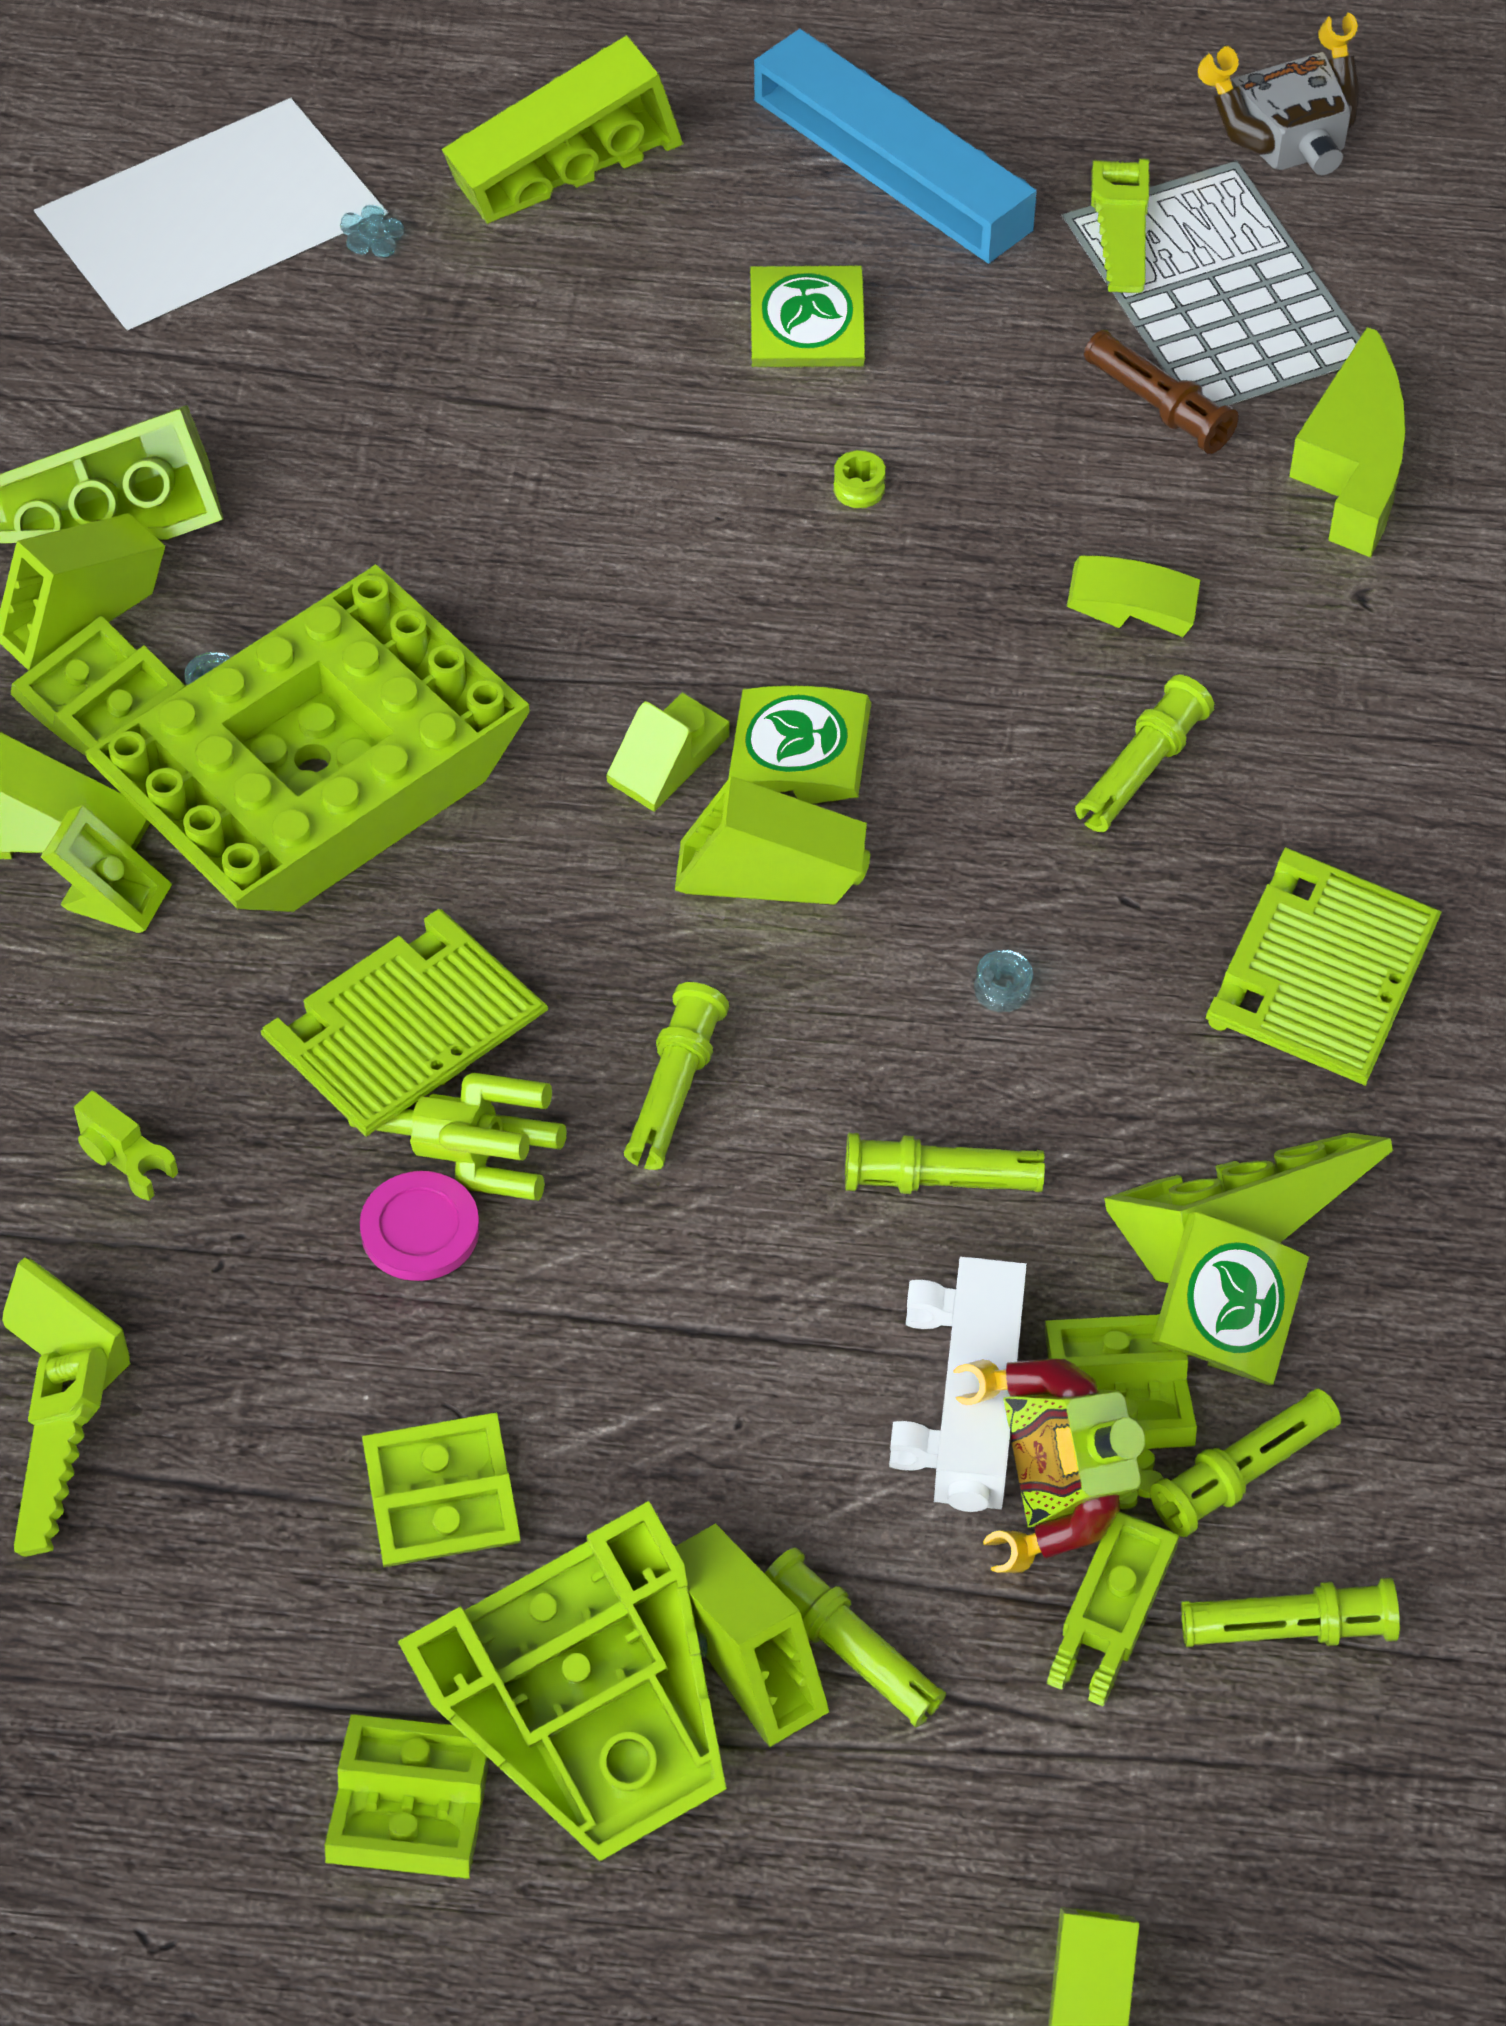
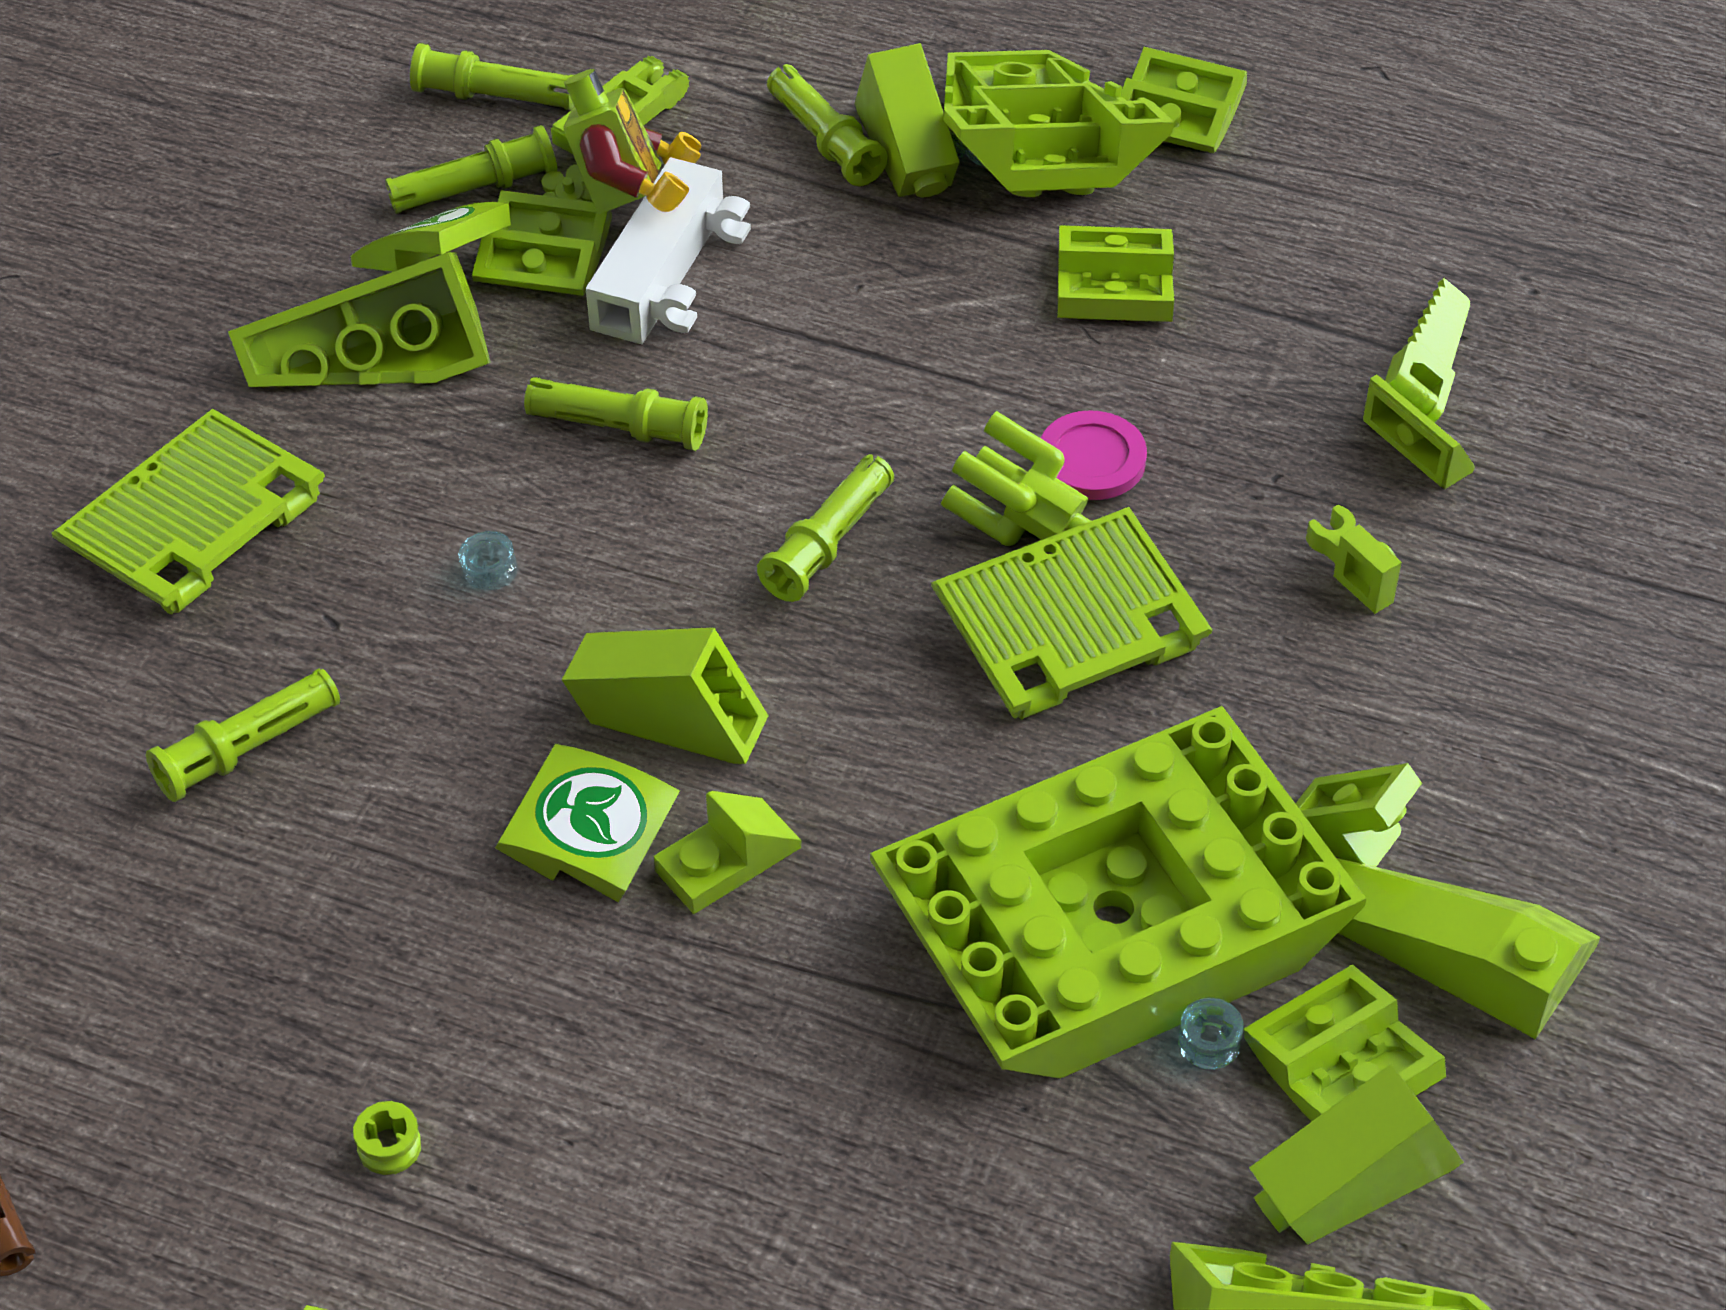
camera: 165 degrees left, 5 degrees down
lime slope [1067,556,1200,637] -> none

